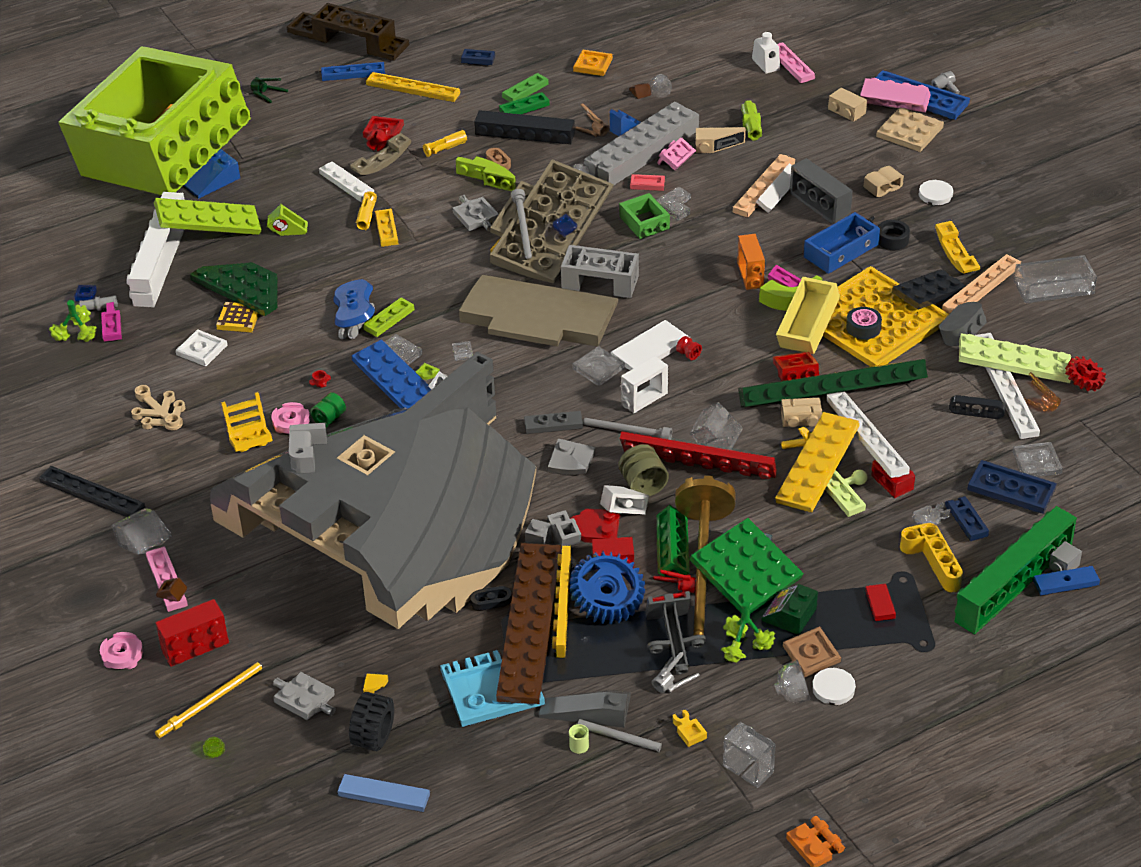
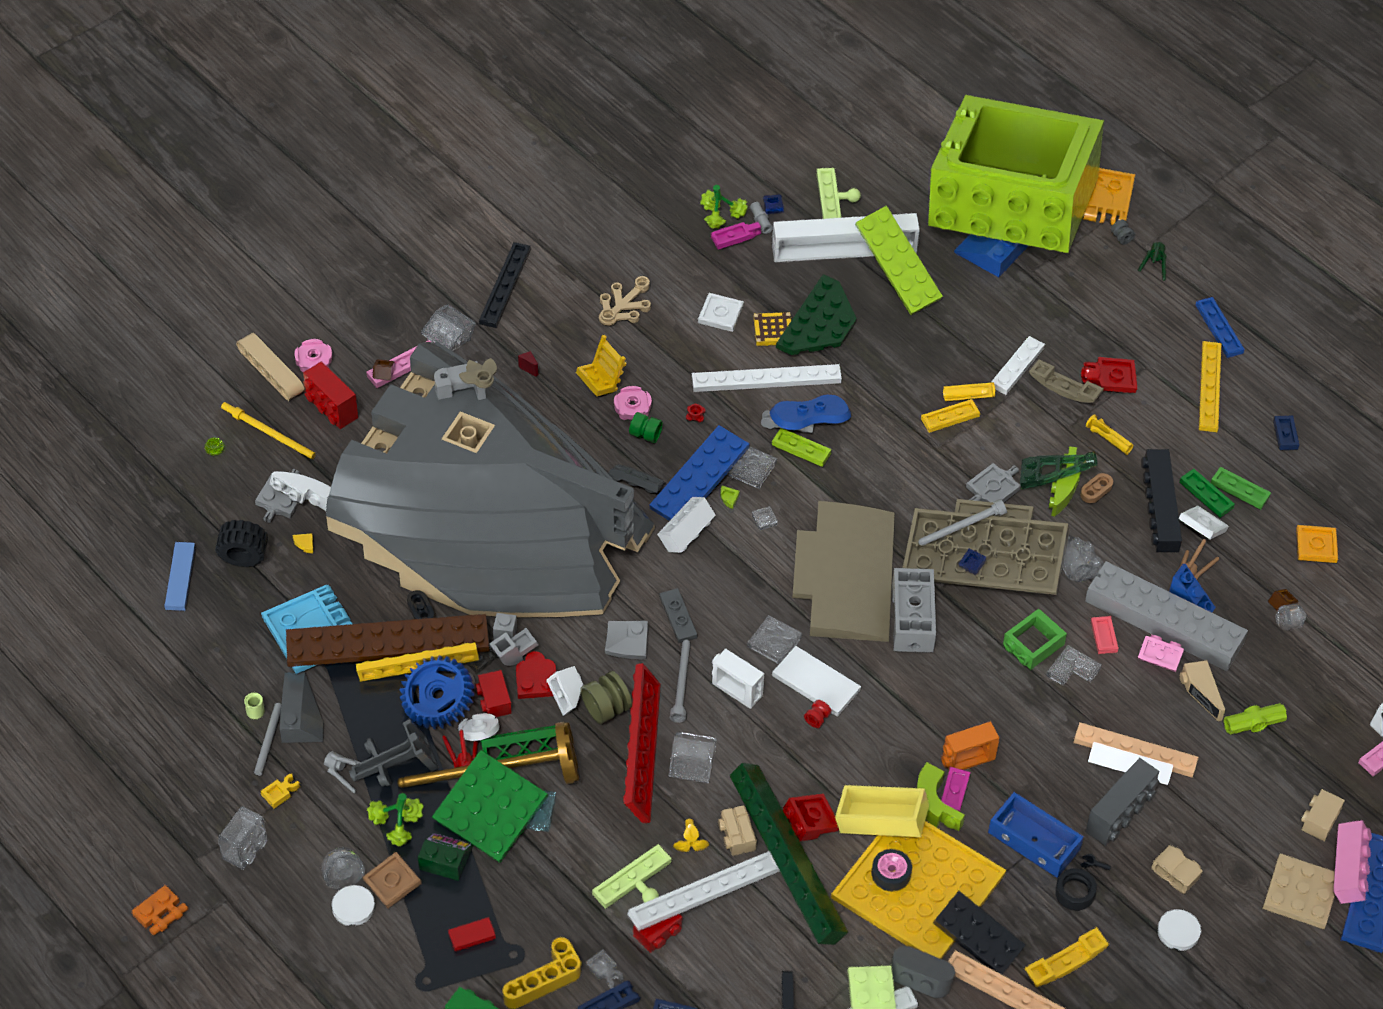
camera: 75 degrees right, 10 degrees up
lime slope [267,204,308,236] -> none
dark brown bracket [287,3,410,61] -> none
yellow plate [775,412,860,513] -> none
none -> tan beam [236,333,305,401]
none -> white slope [270,472,331,511]
none -> white tile [458,713,500,741]
none -> dark tan plate [459,358,497,388]
none -> dark red slope [518,351,538,377]
none -> white plate [692,364,842,392]
none -> yellowish green plate [817,168,861,219]
none -> clear green plate [1020,451,1098,489]
none -> white tile [1179,506,1229,539]

